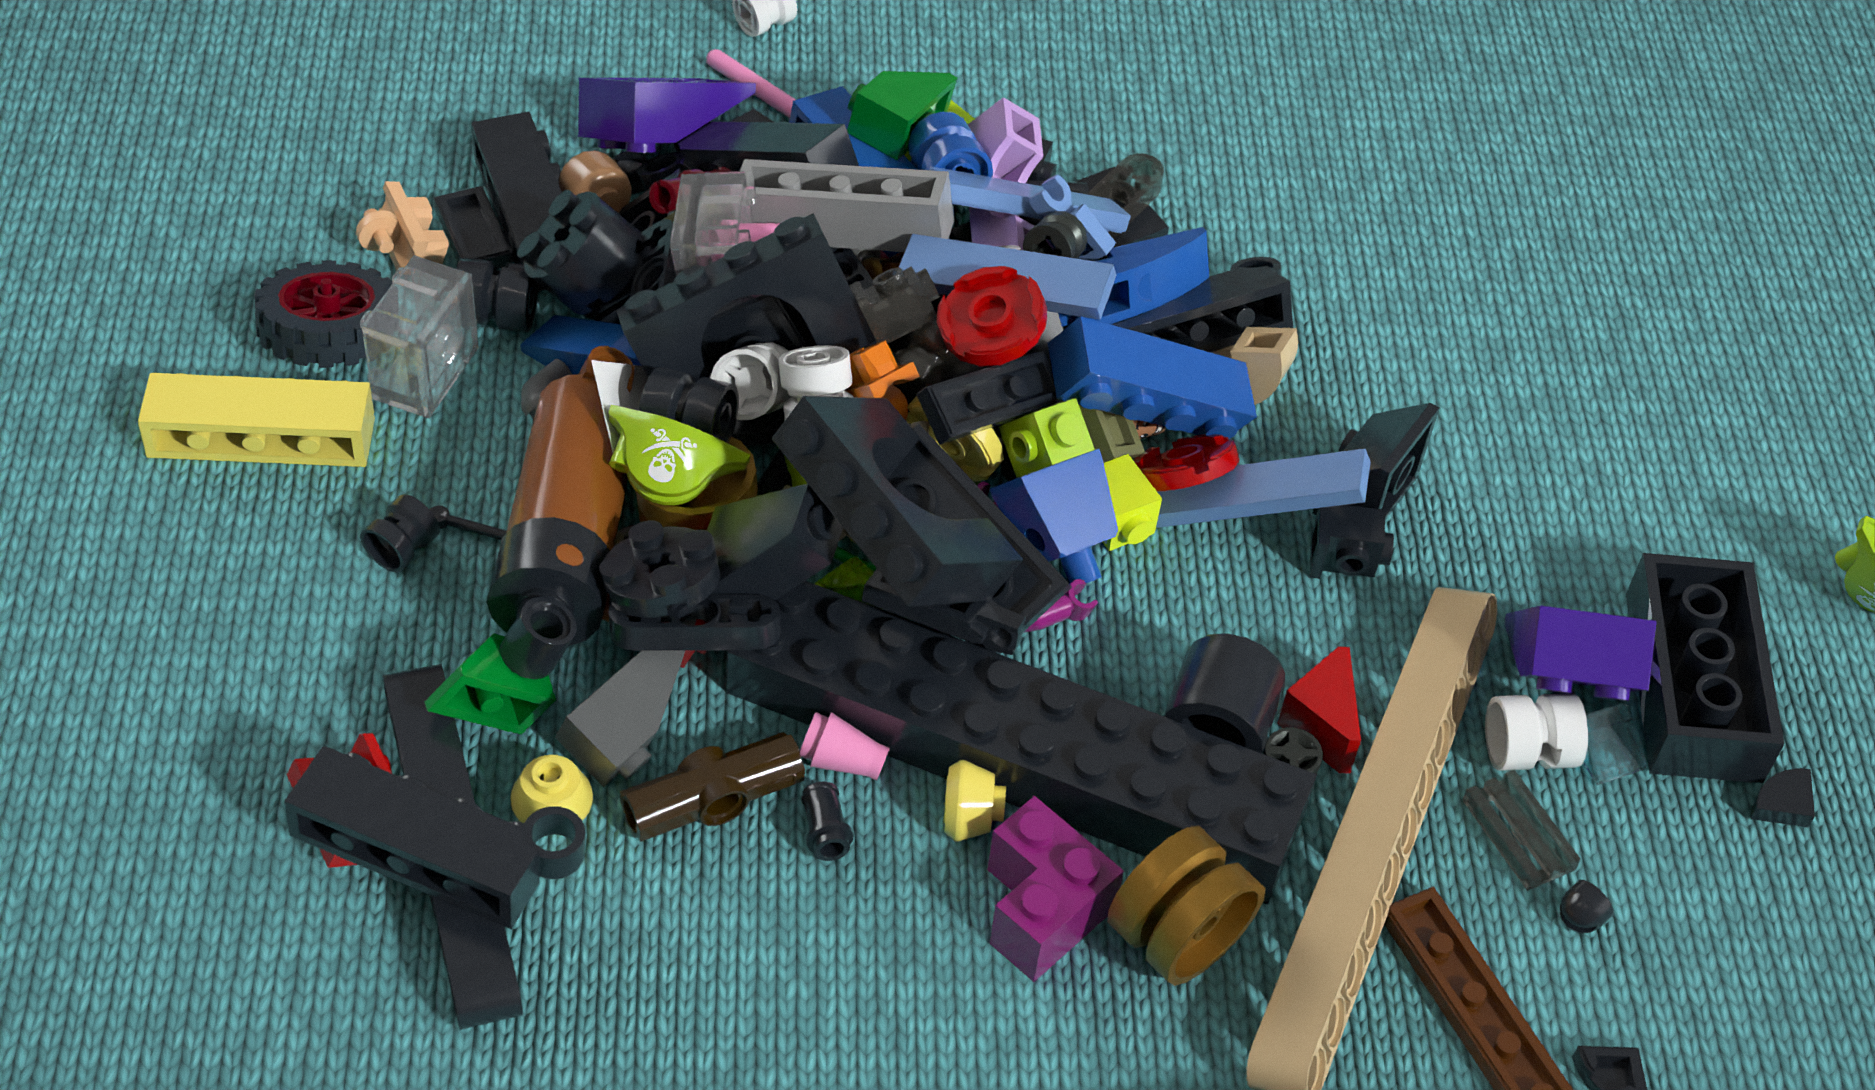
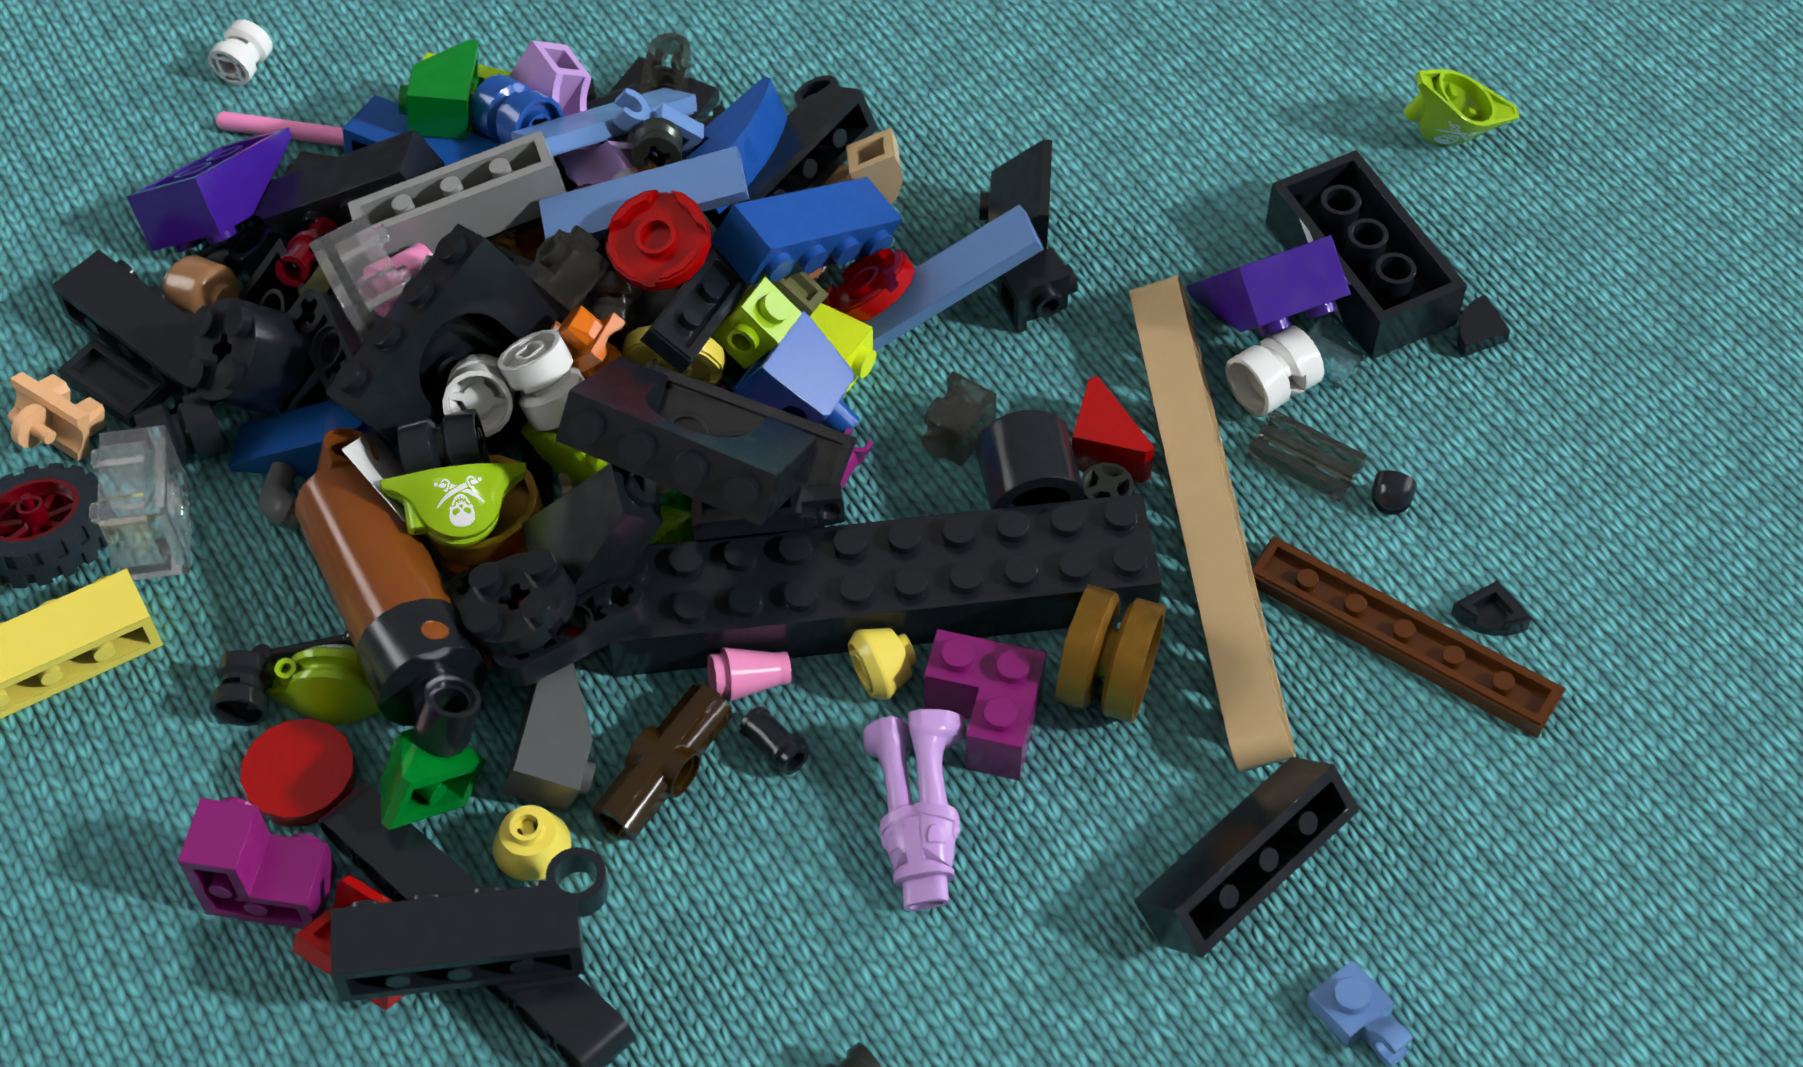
camera: 25 degrees left, 5 degrees up
none -> magenta brick [178,797,338,929]
none -> red tile [240,719,357,827]
none -> lime hat [266,644,381,725]
none -> lavender piece [863,709,966,911]
none -> clear smoke brick [921,371,997,466]

